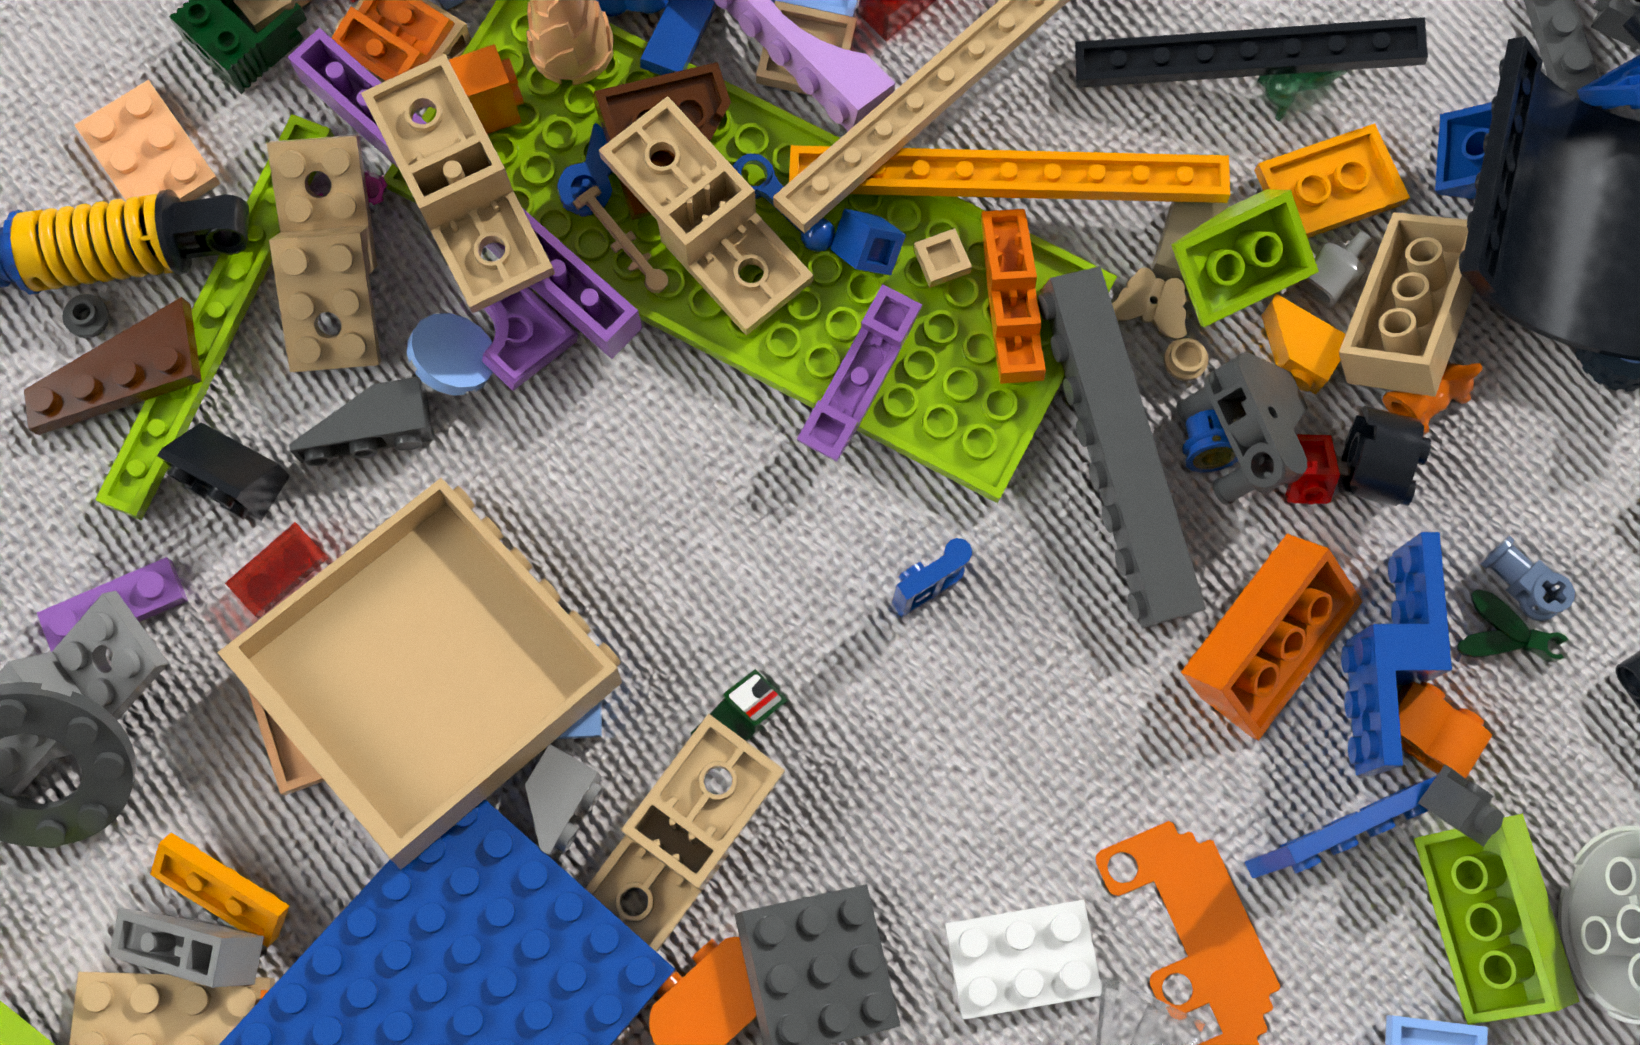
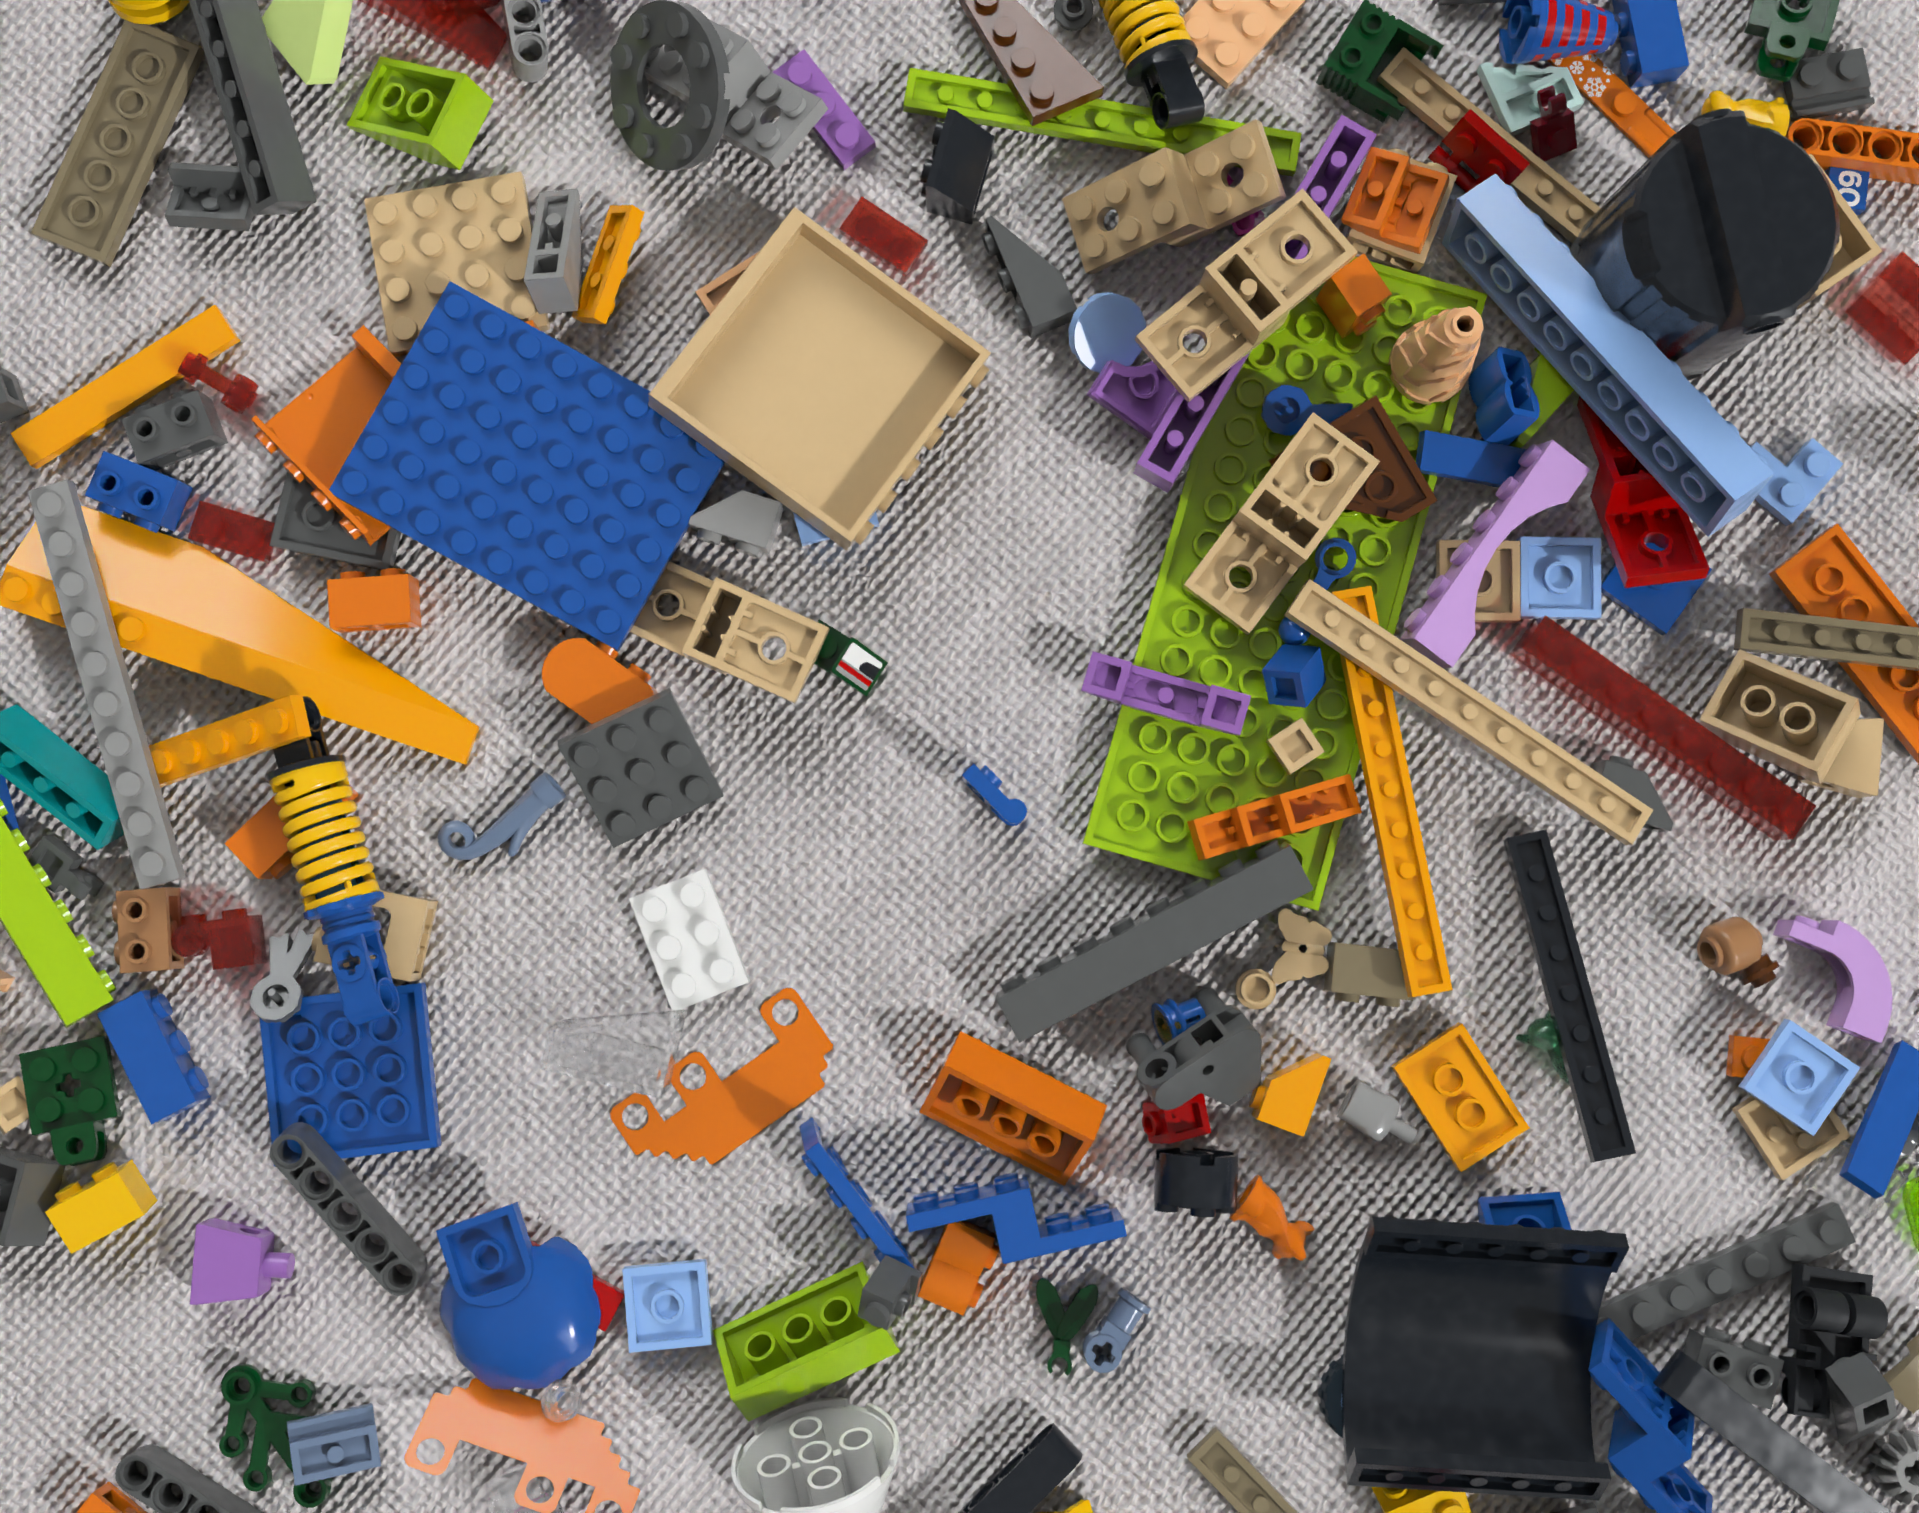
camera: 80 degrees right, 10 degrees up
tan piece [572,185,668,293] -> none
lime slope [1171,189,1319,327] -> none
tan brick [1339,212,1474,397] -> none

